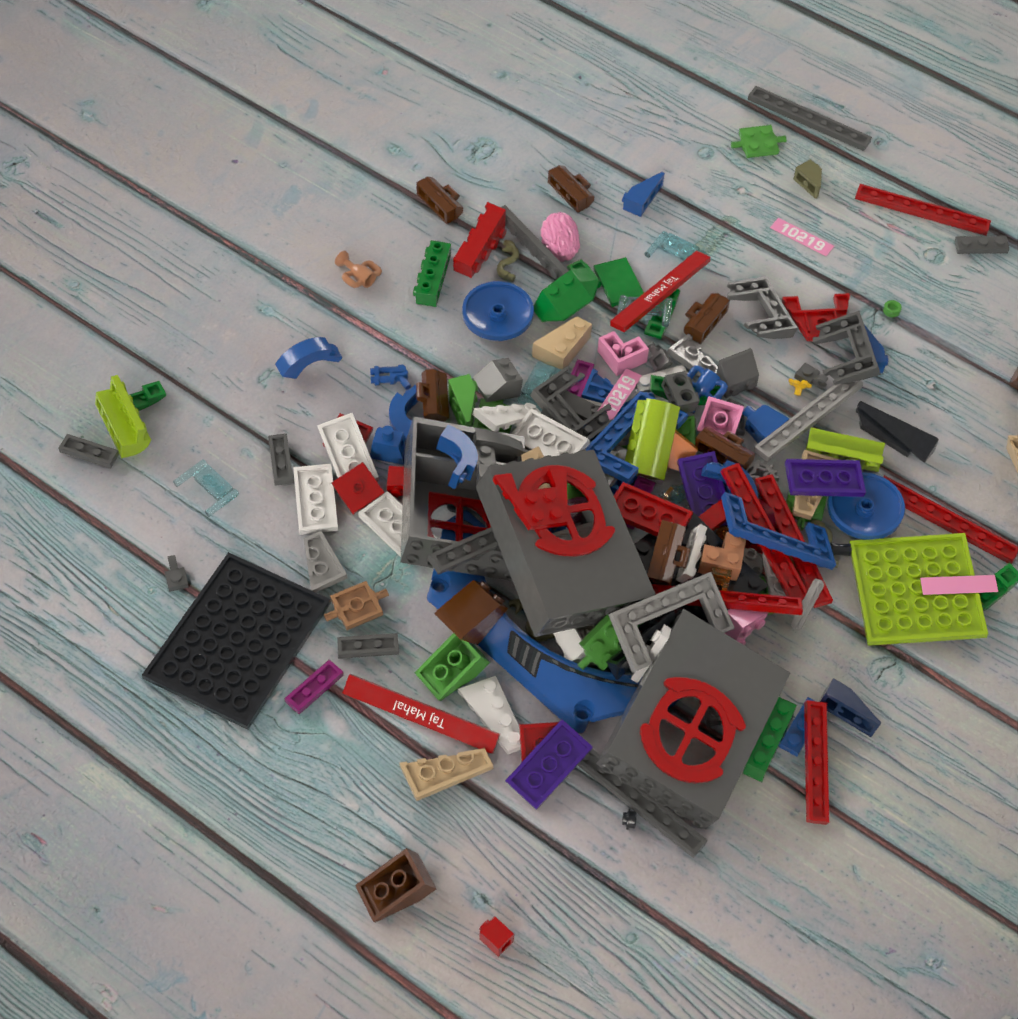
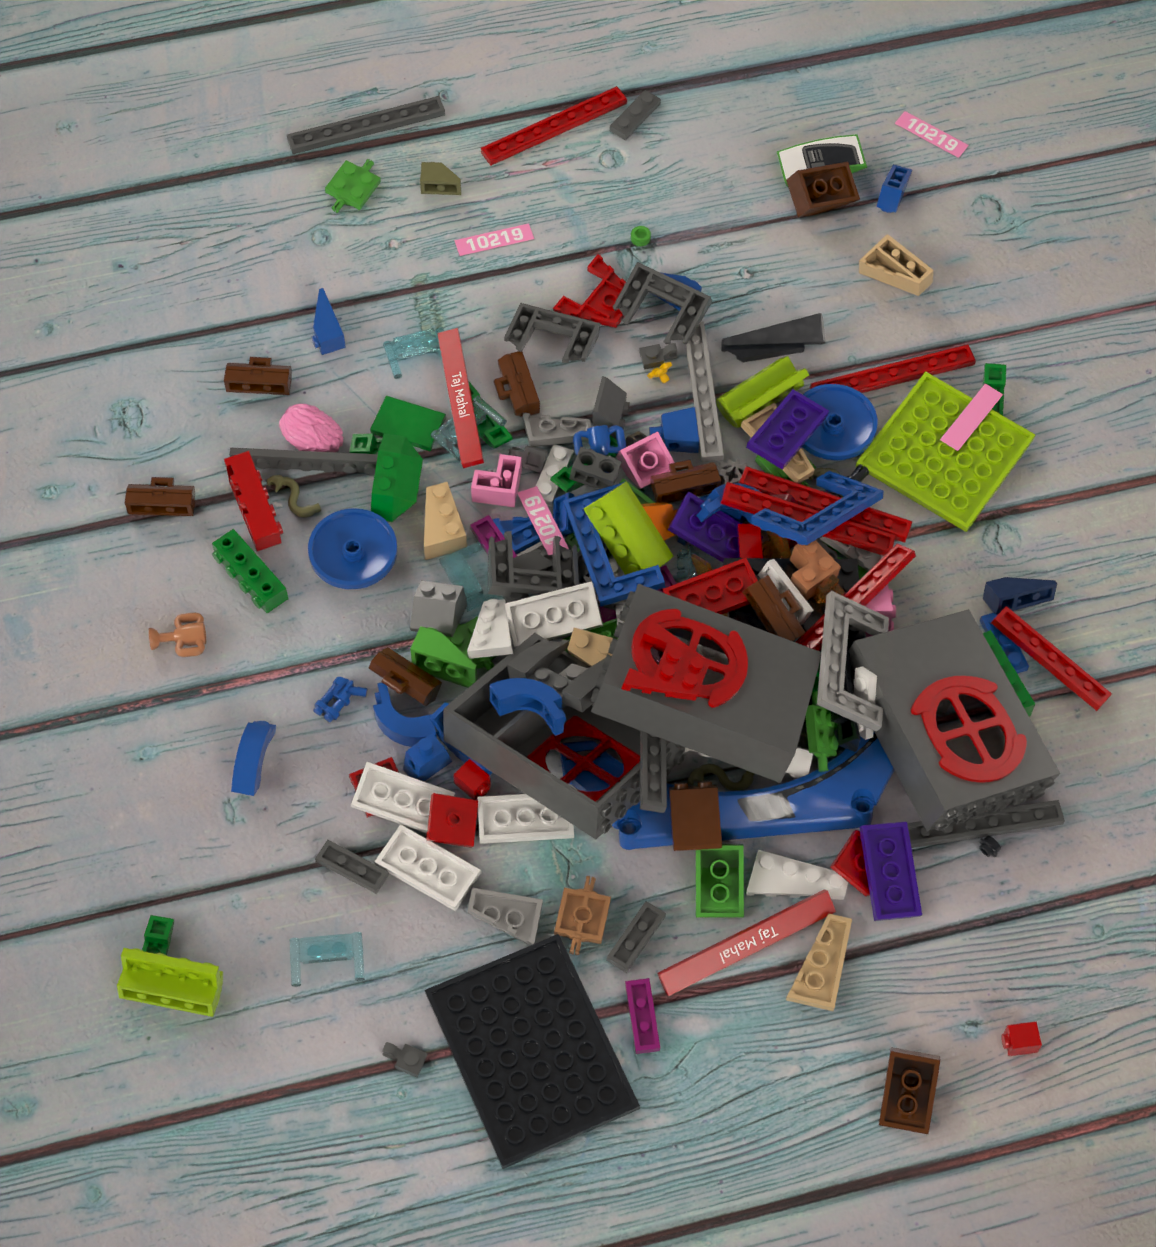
camera: 50 degrees left, 5 degrees up
dark grey plate [58,434,119,469] -> none
light grey axle [791,579,824,630] -> none

